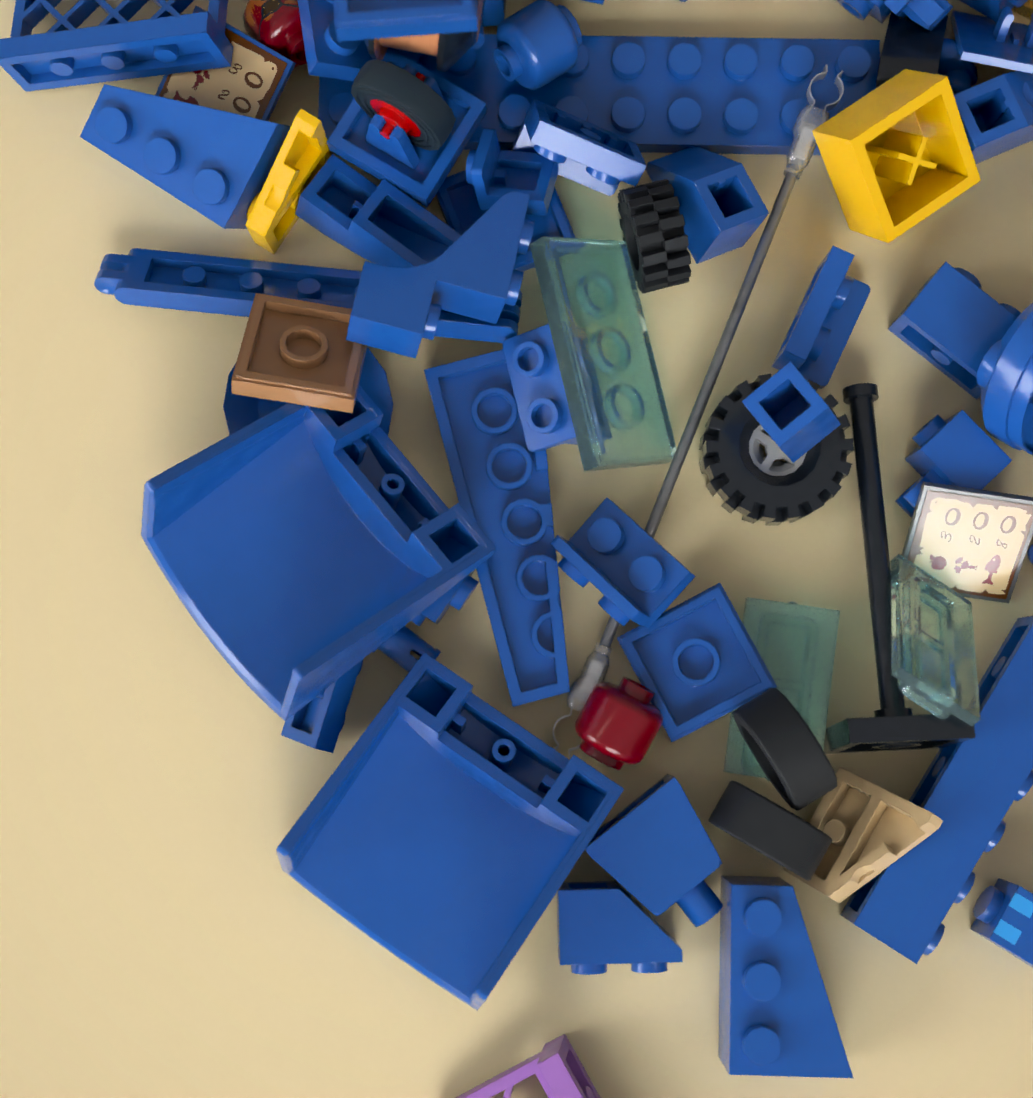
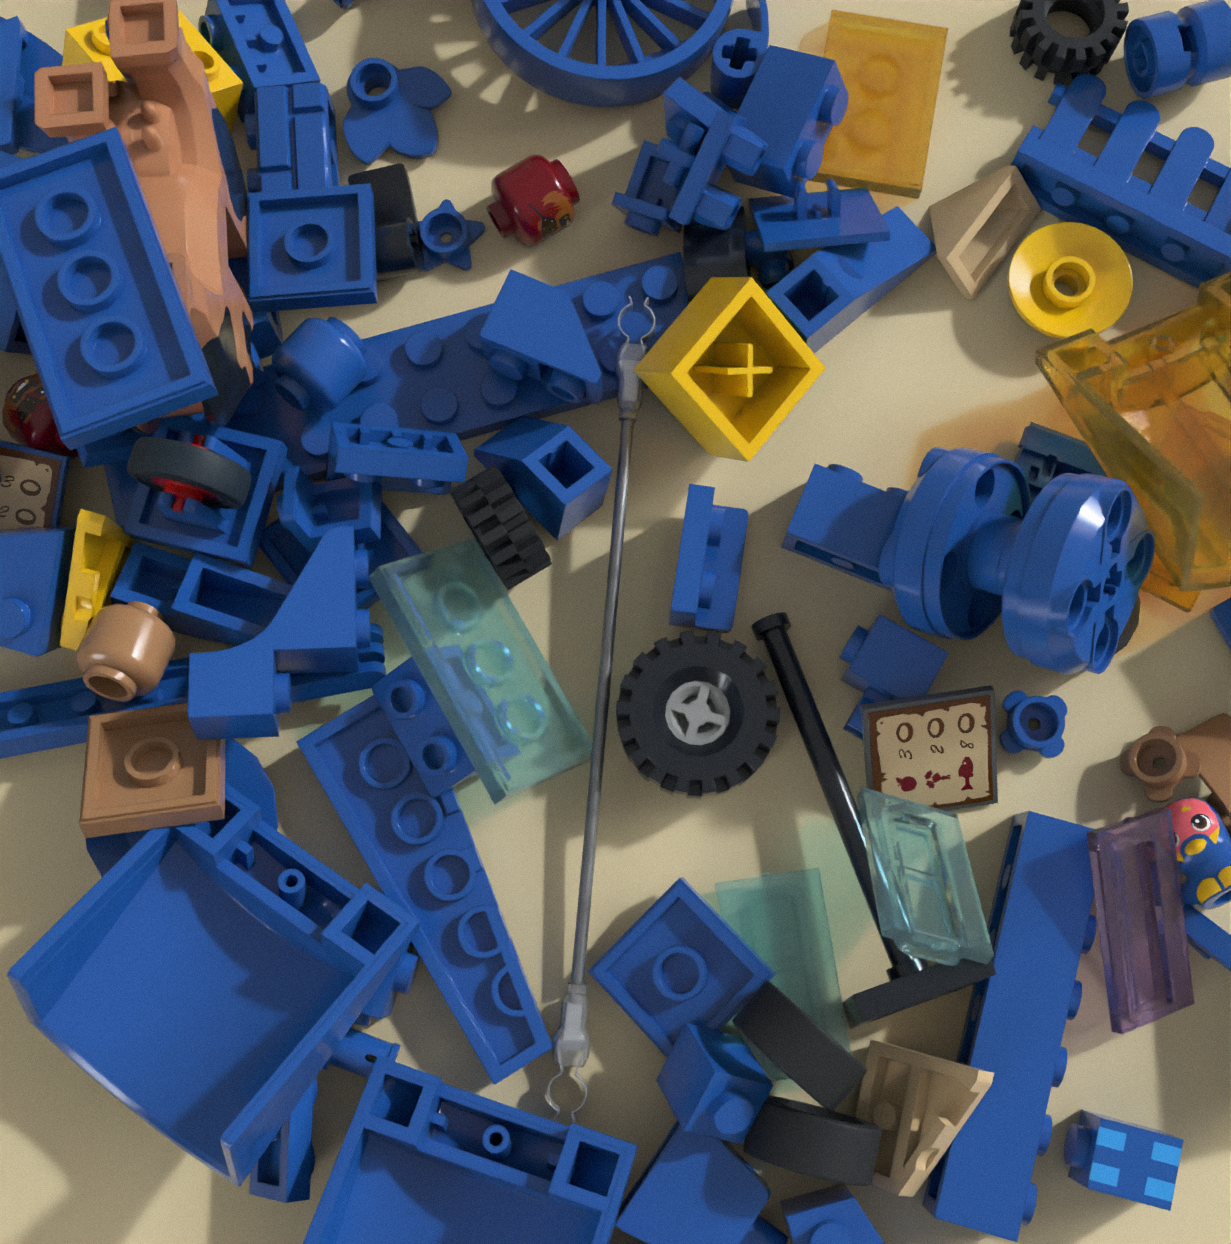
camera: 10 degrees left, 5 degrees down
blue bracket [550,497,696,629] -> none
dark red head [574,676,663,770] -> none
blue brick [742,361,841,463] -> none
none -> medium nougat head [76,601,175,702]
none -> blue slope [479,269,603,405]
none -> blue brick [656,1023,773,1144]

